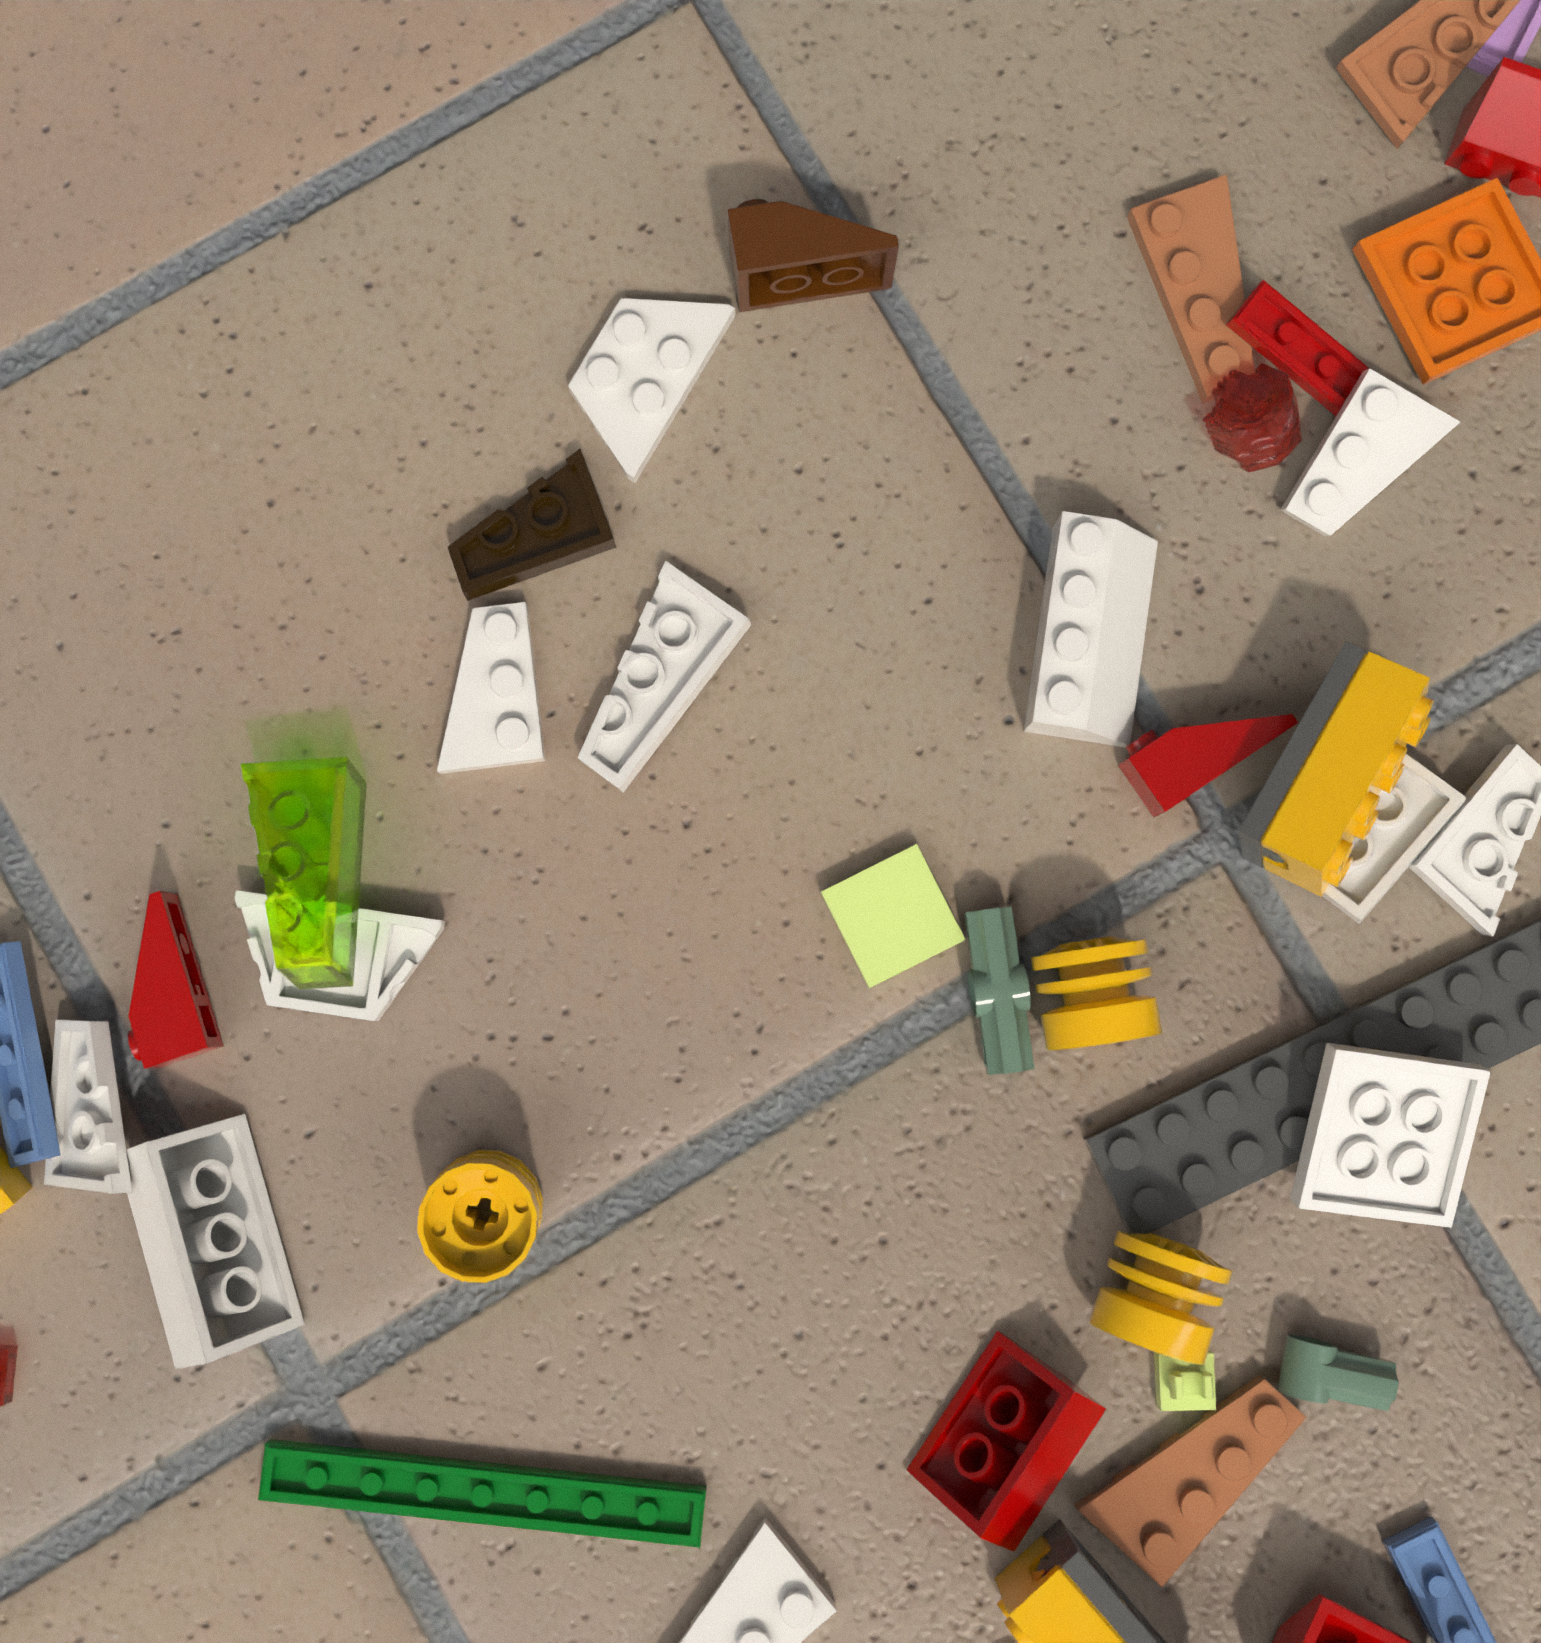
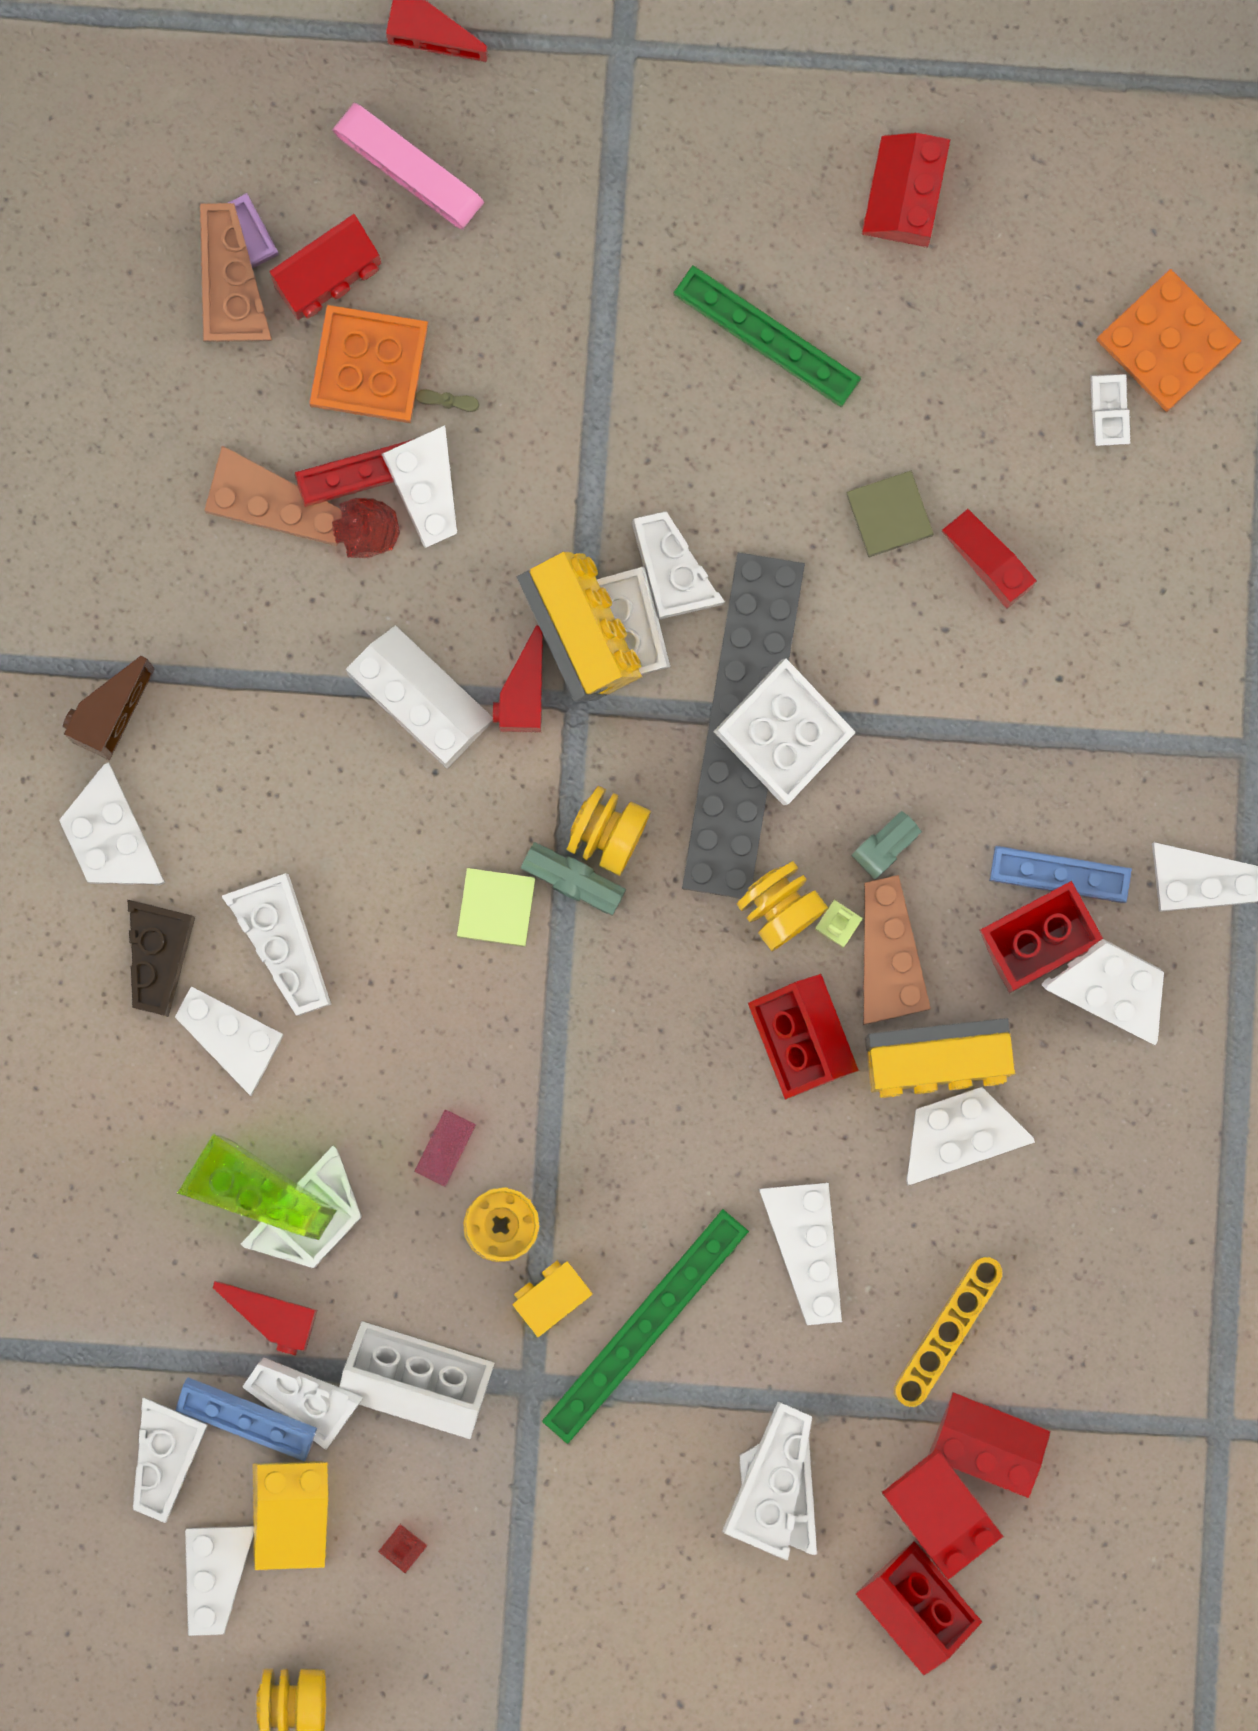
camera: 55 degrees left, 0 degrees up
none -> clear pink plate [414,1109,476,1187]
none -> olive piece [416,389,480,412]
none -> yellow brick [512,1260,593,1337]

